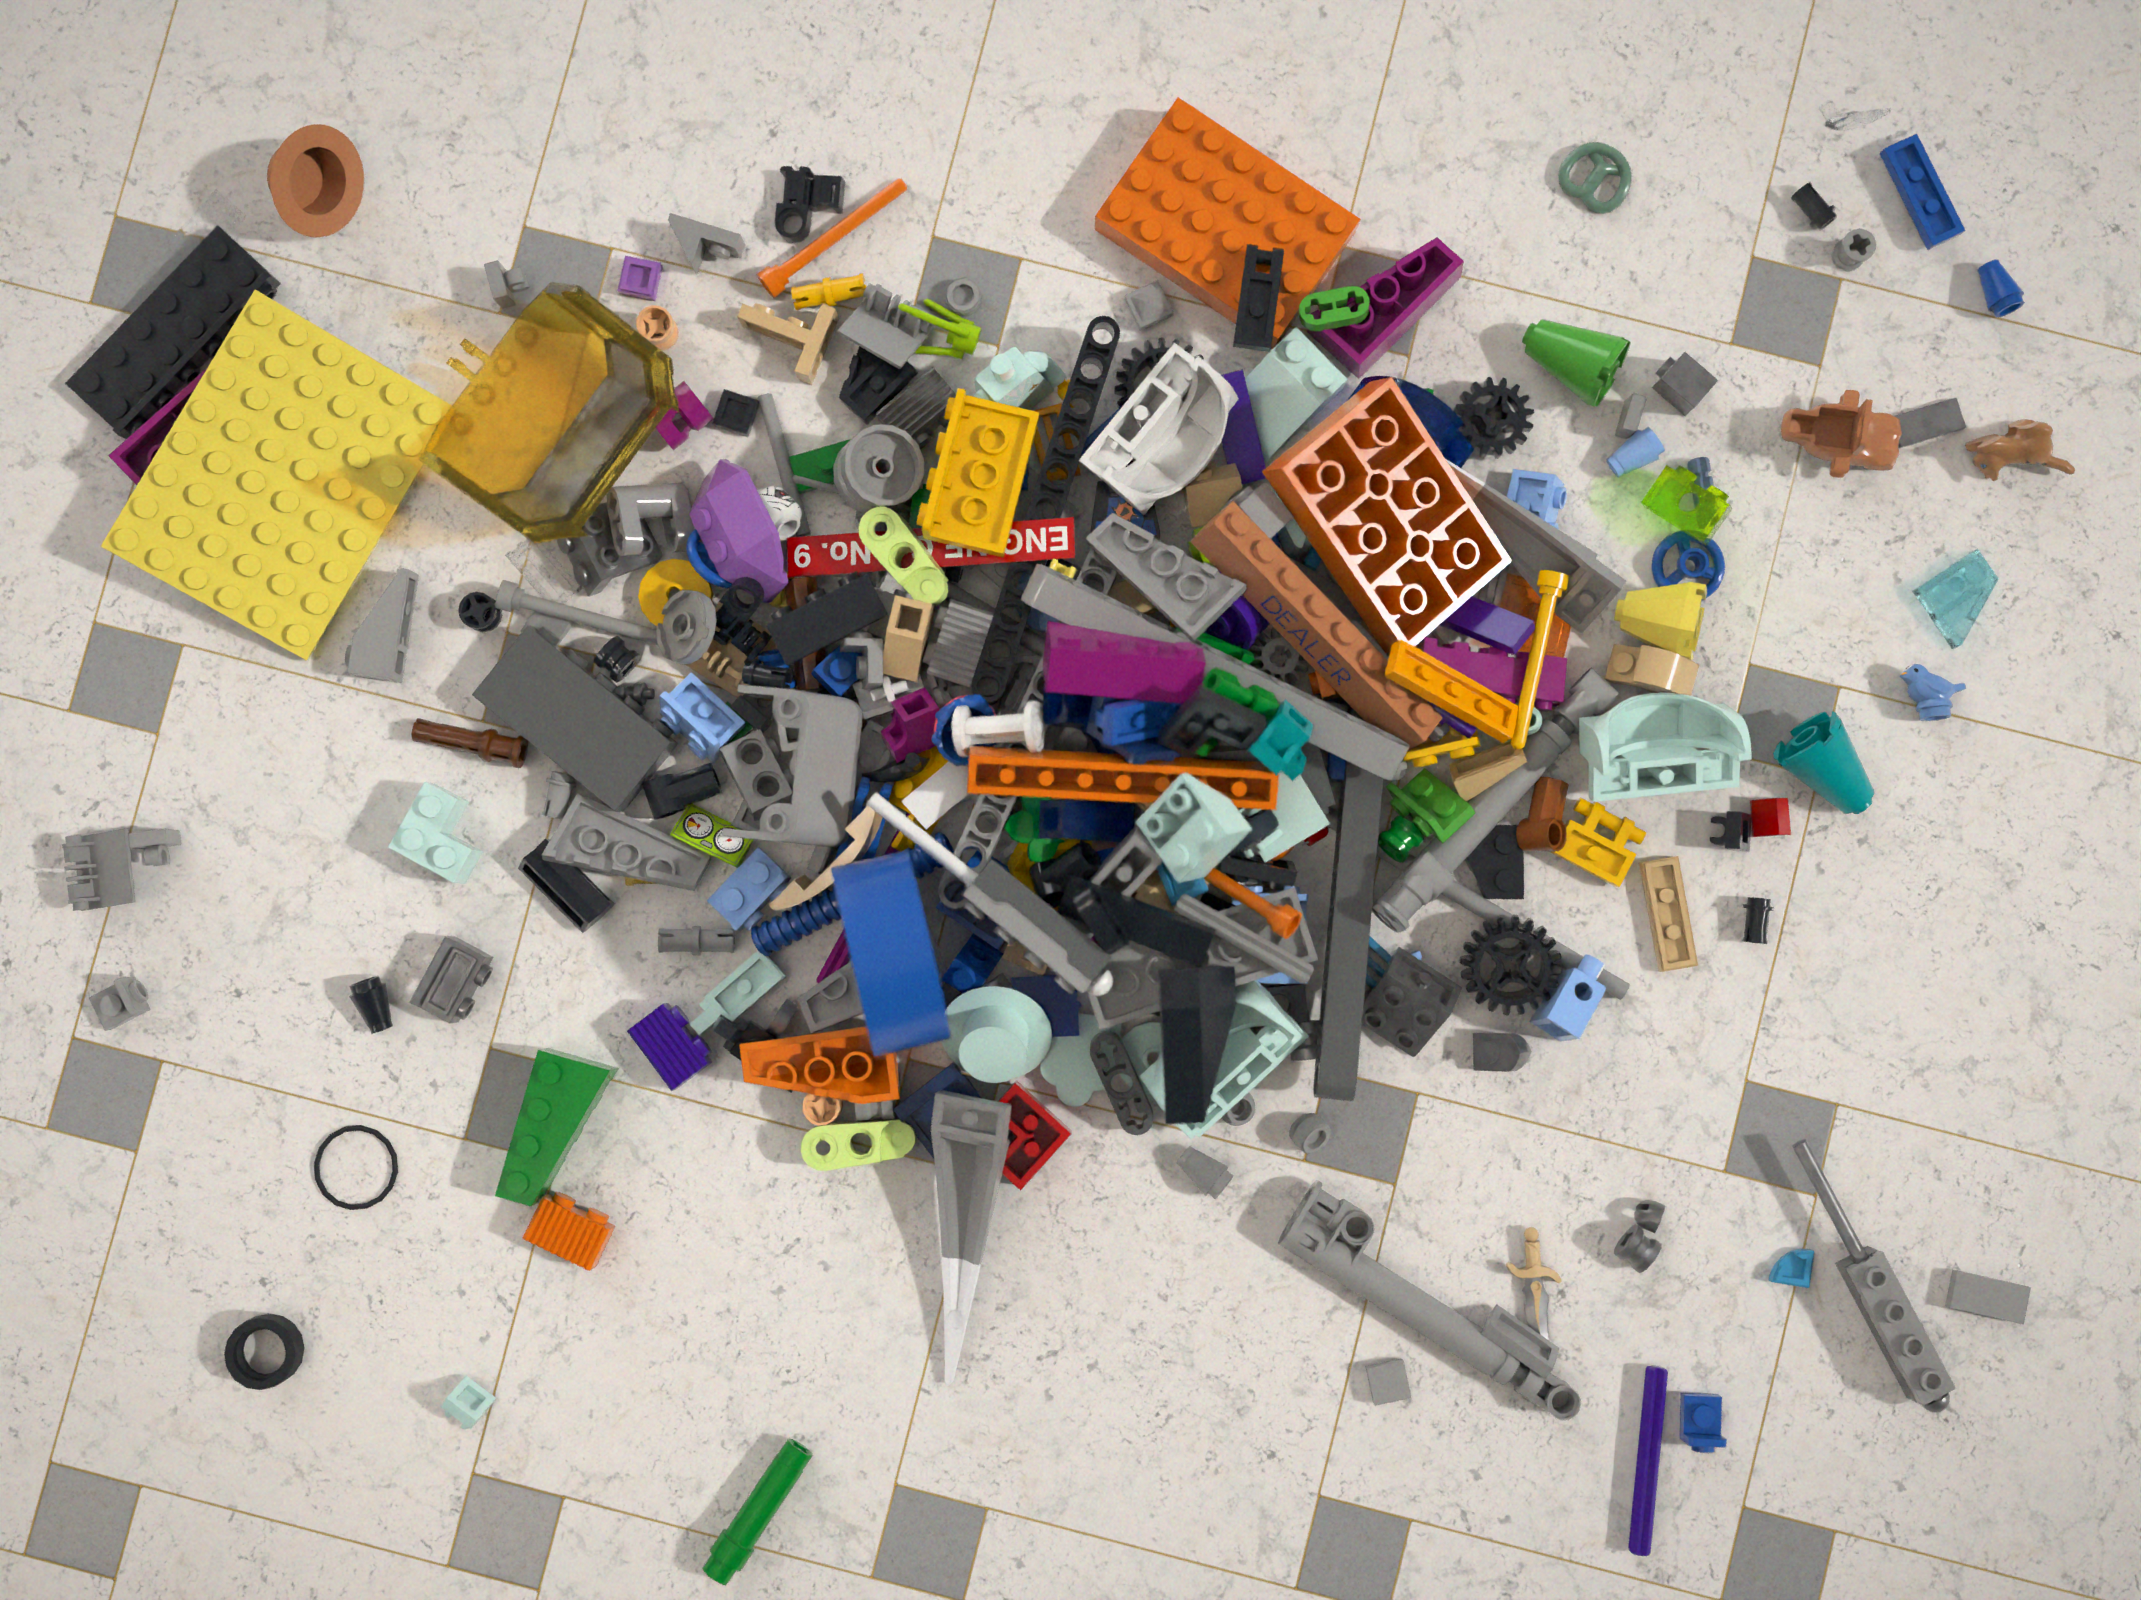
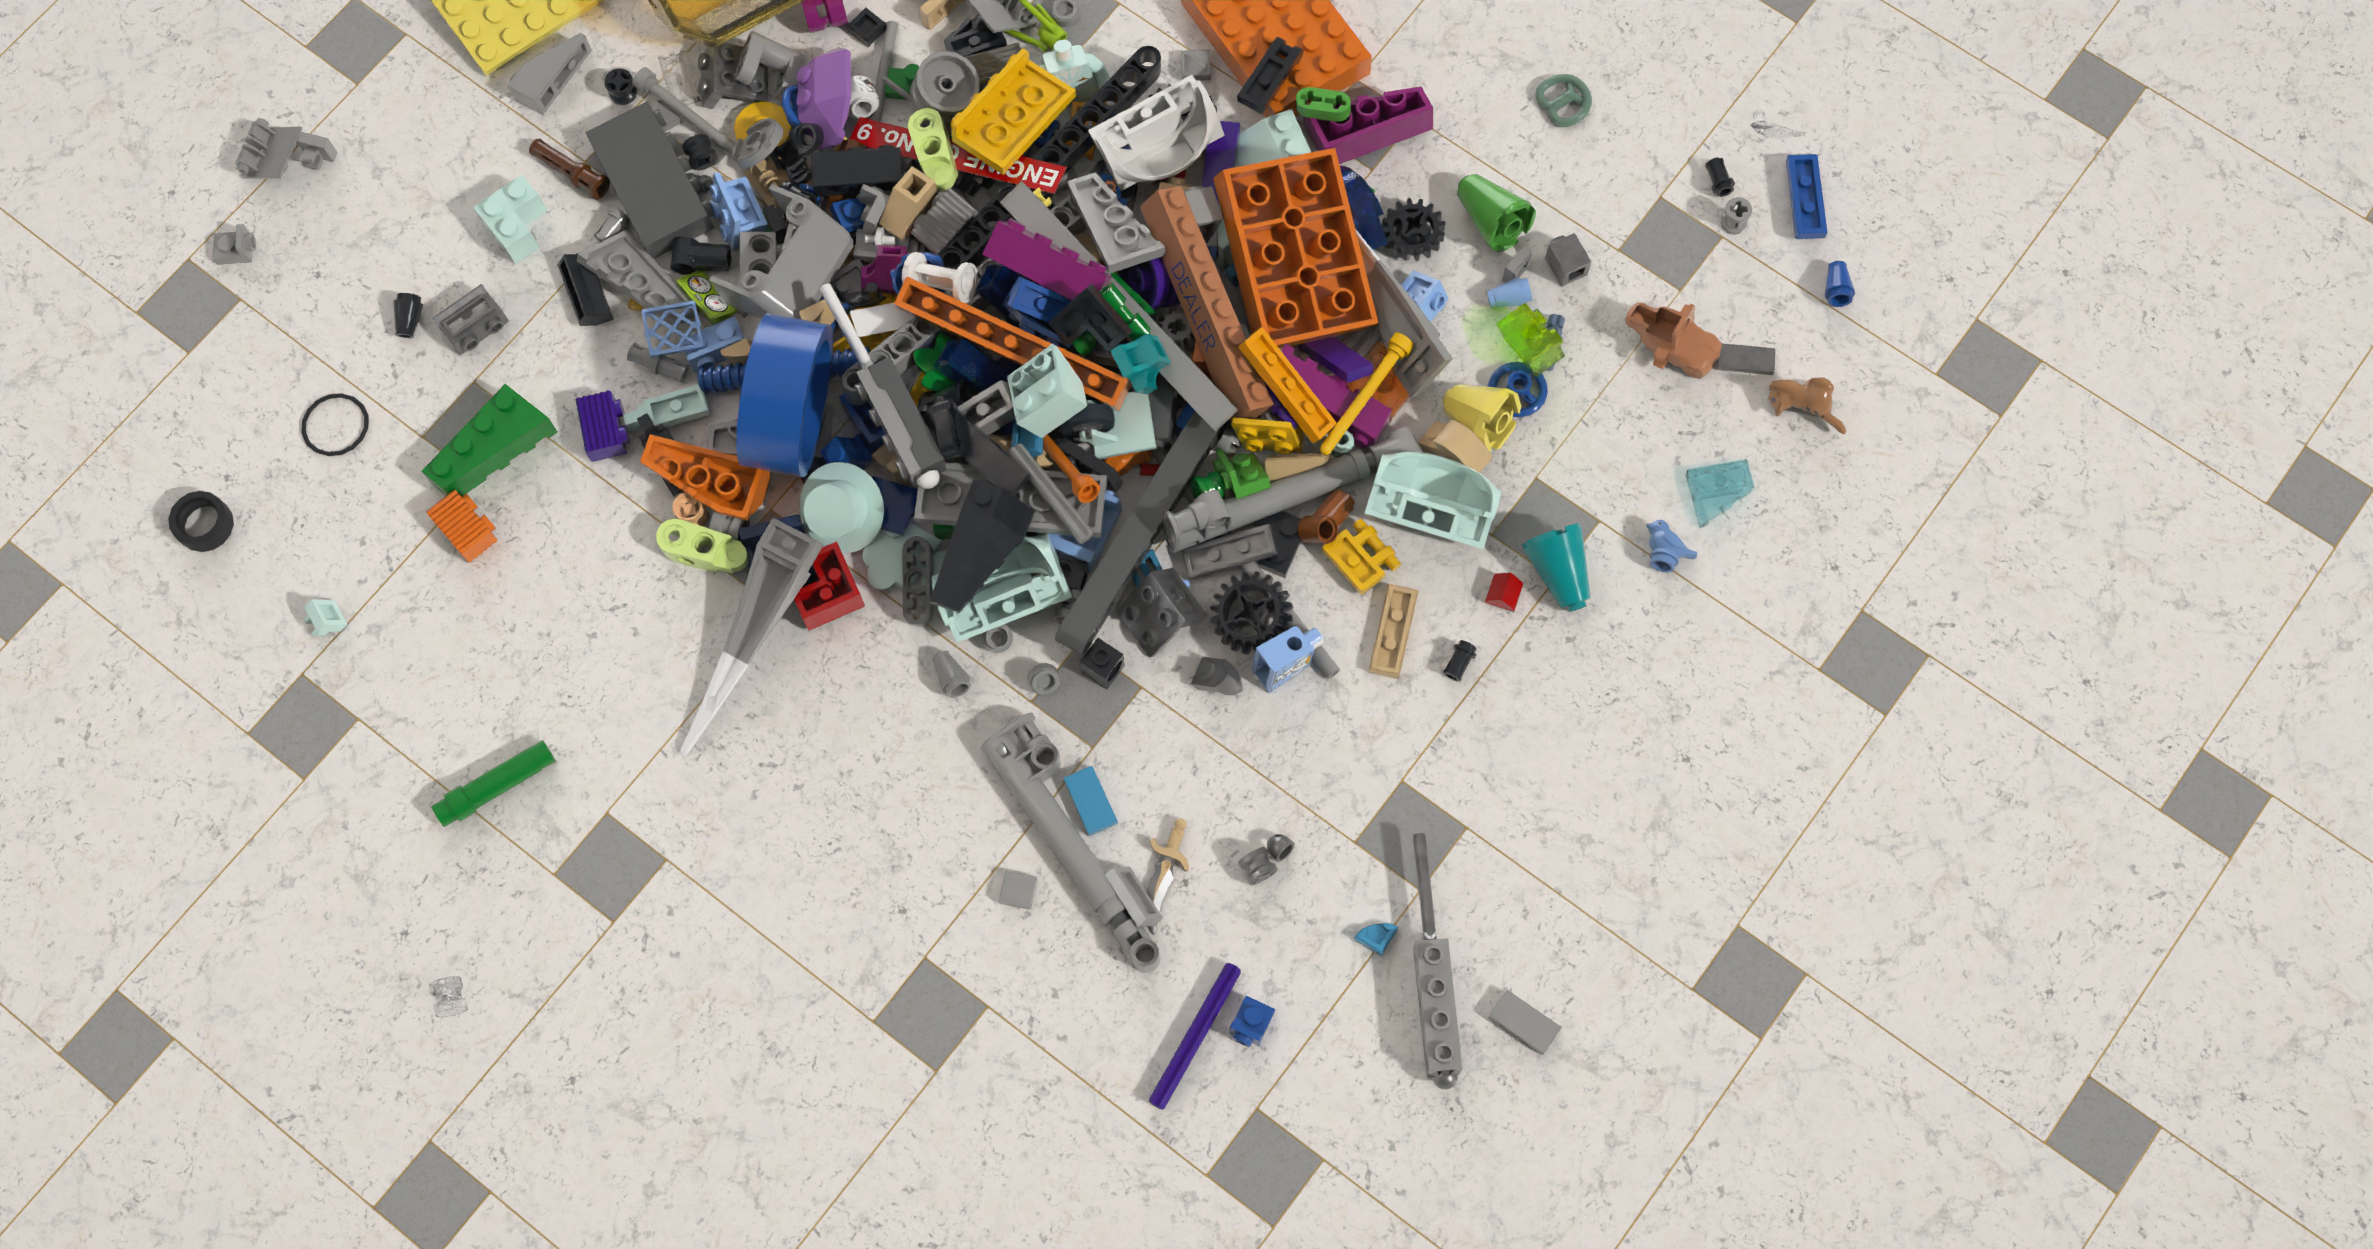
camera: 25 degrees right, 15 degrees down
flat silver tile [766,999,798,1037] -> none
black tile [1710,811,1752,852] -> none
none -> light blue window [641,300,704,358]
none -> dark azure tile [1063,766,1118,836]
none -> black brick [1080,638,1125,690]
none -> flat silver tile [1182,524,1278,579]

